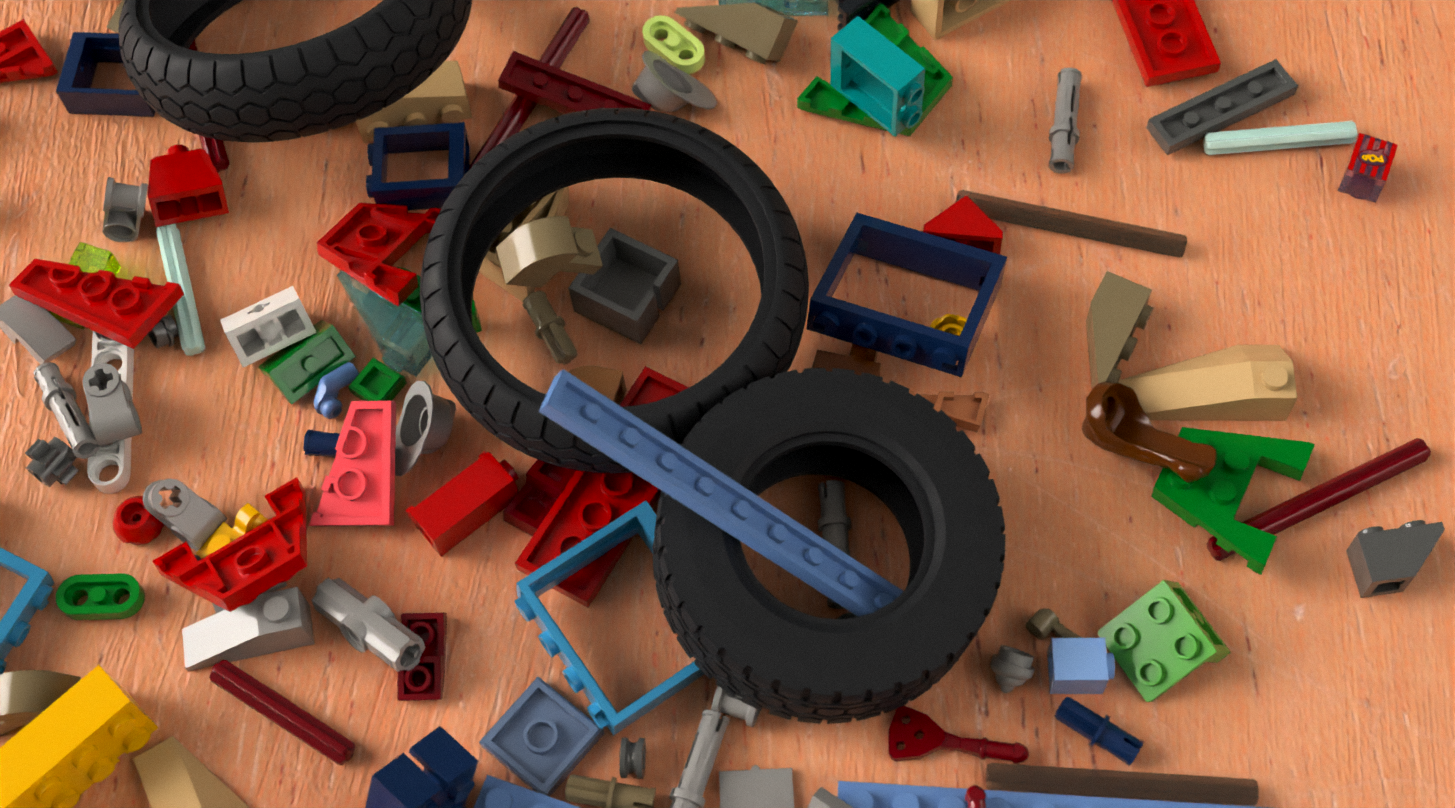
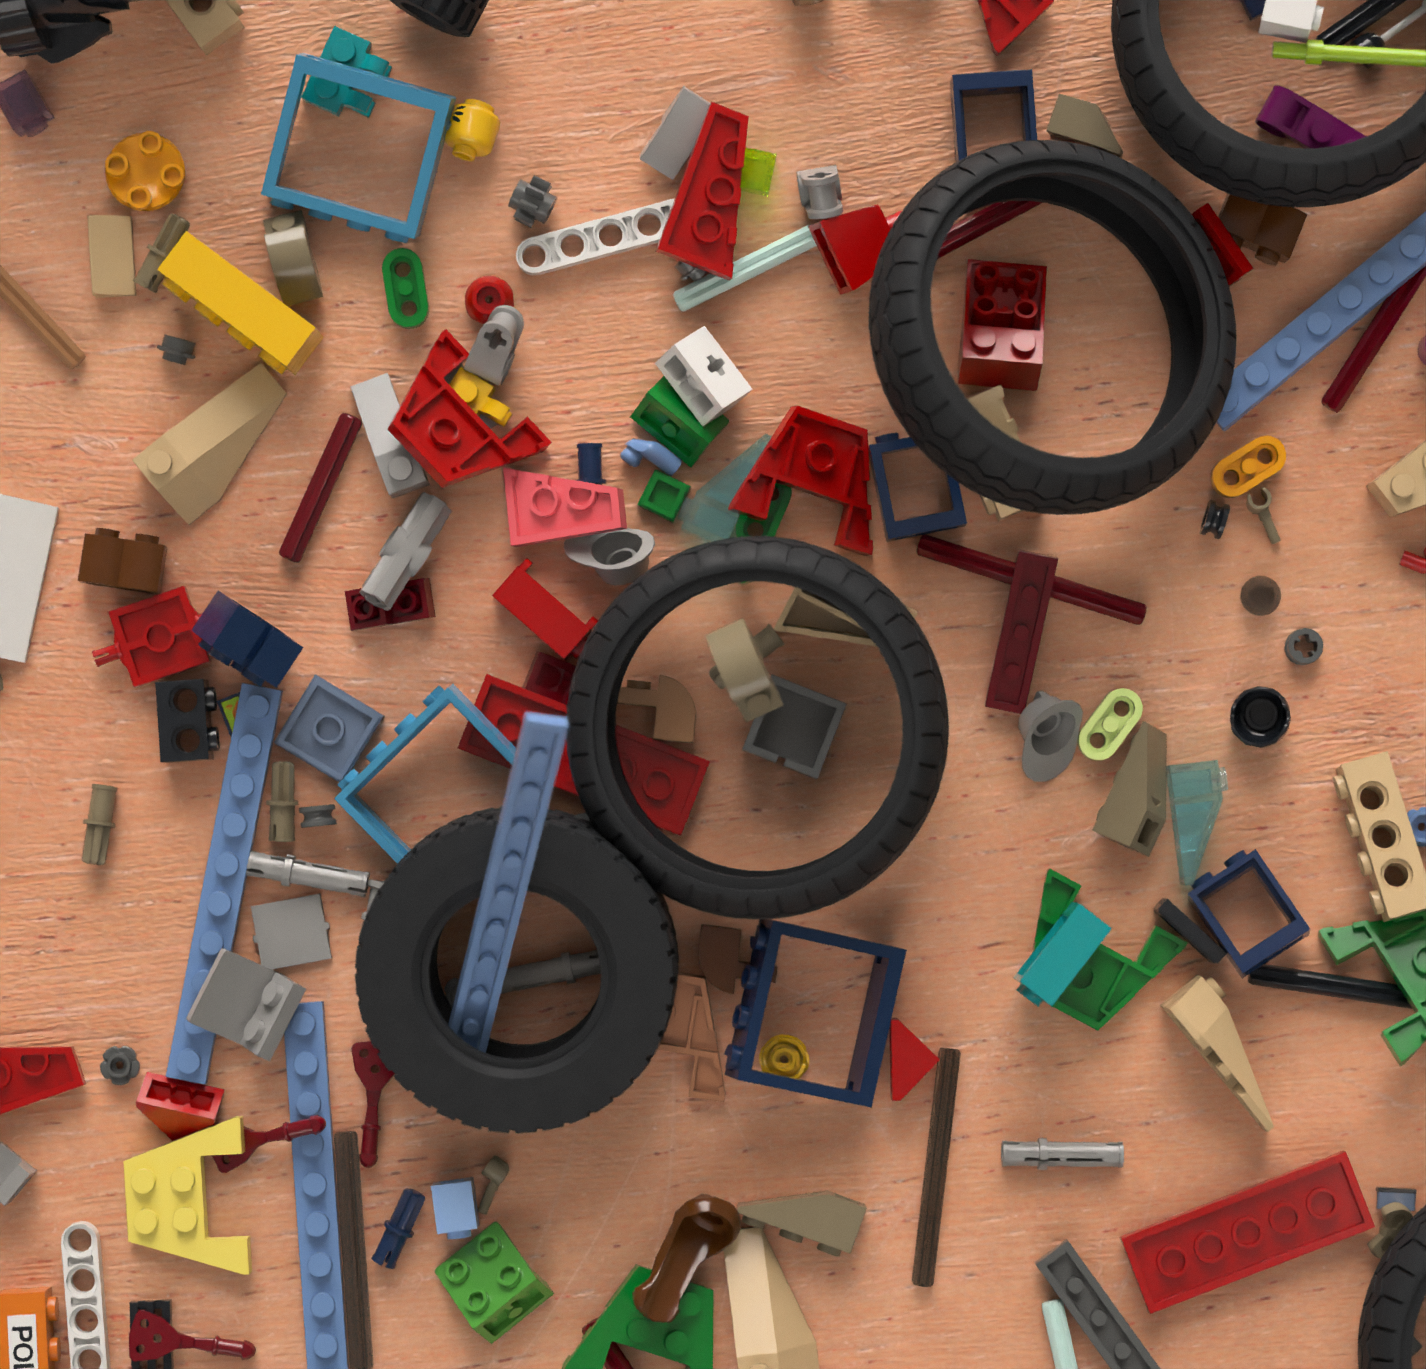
camera: 75 degrees right, 25 degrees up
light grey pin [33,362,99,459] -> none
light grey piece [83,363,142,447] -> none
light grey plate [990,645,1035,693] -> none

